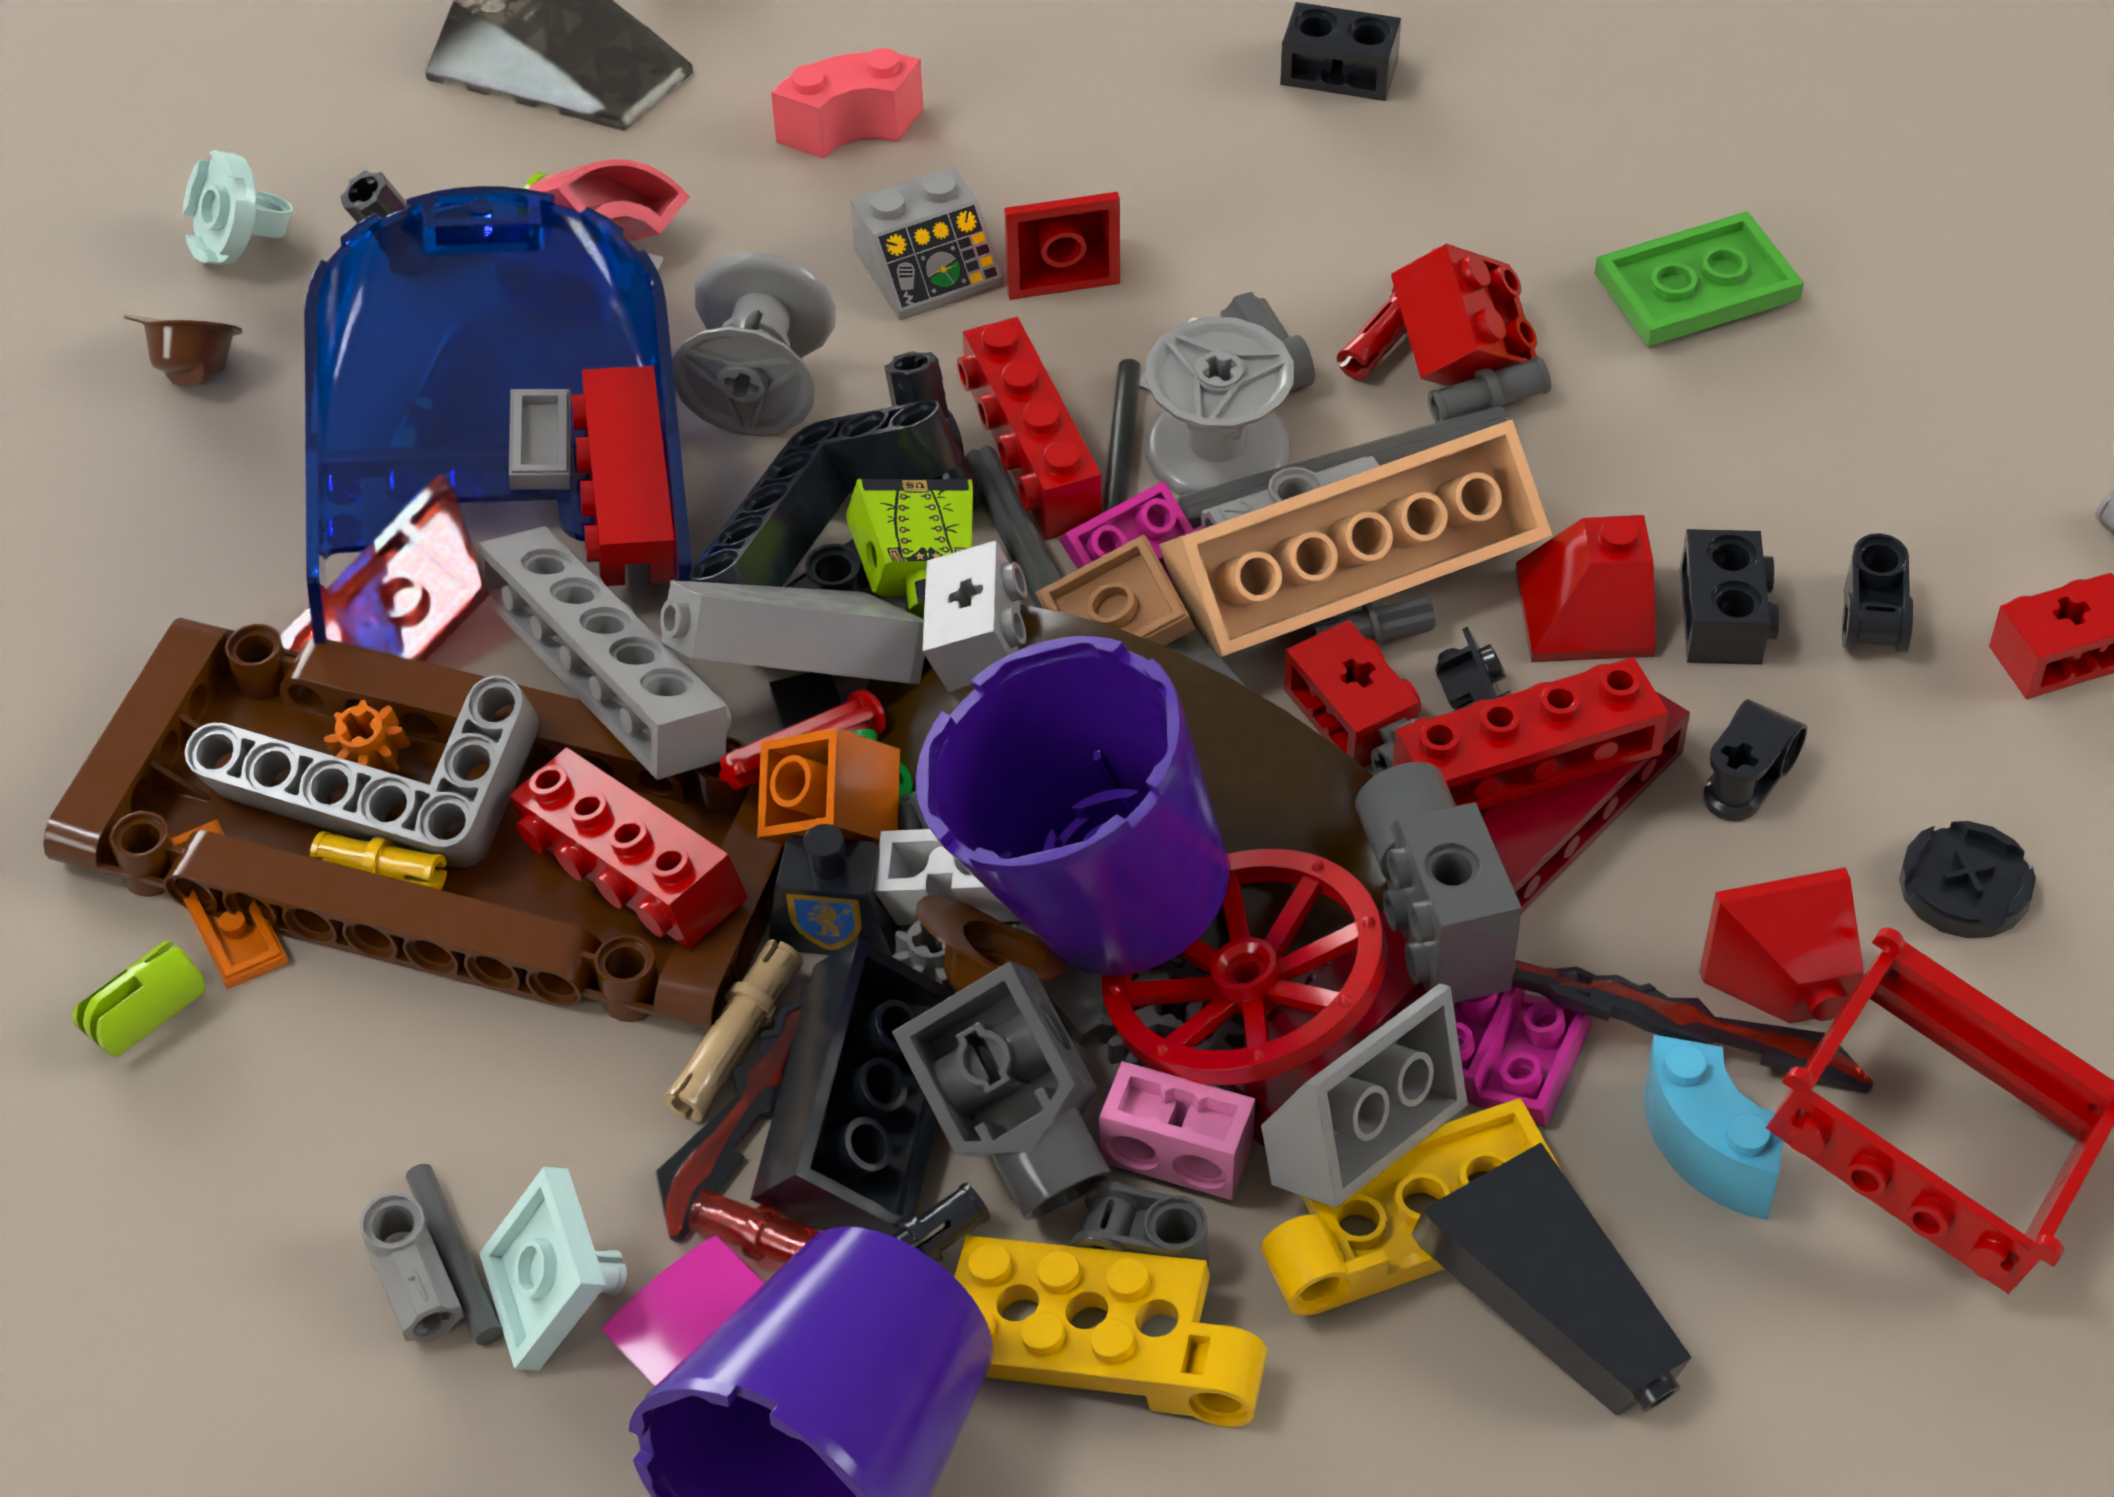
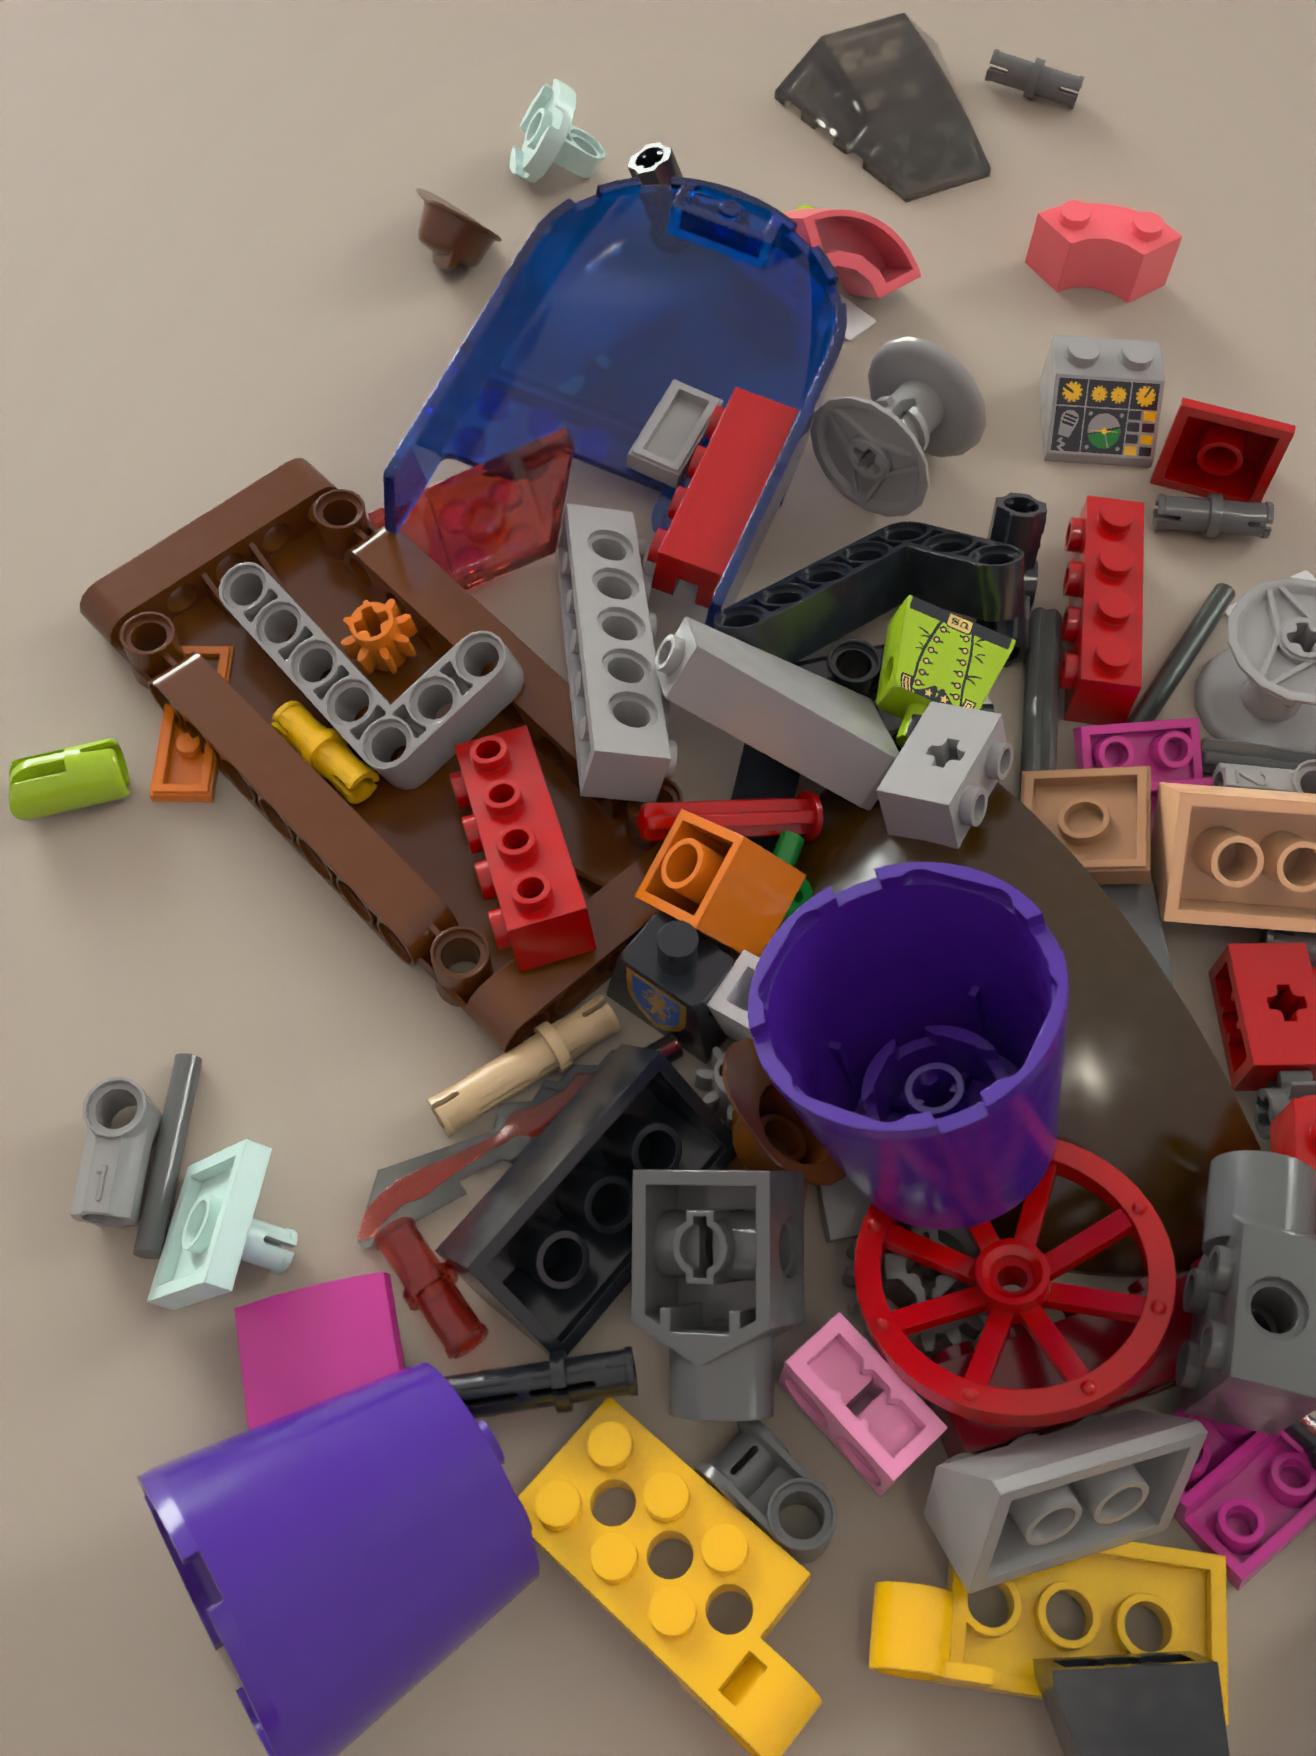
camera: 25 degrees right, 10 degrees up
none -> dark grey pin [1152,493,1274,539]

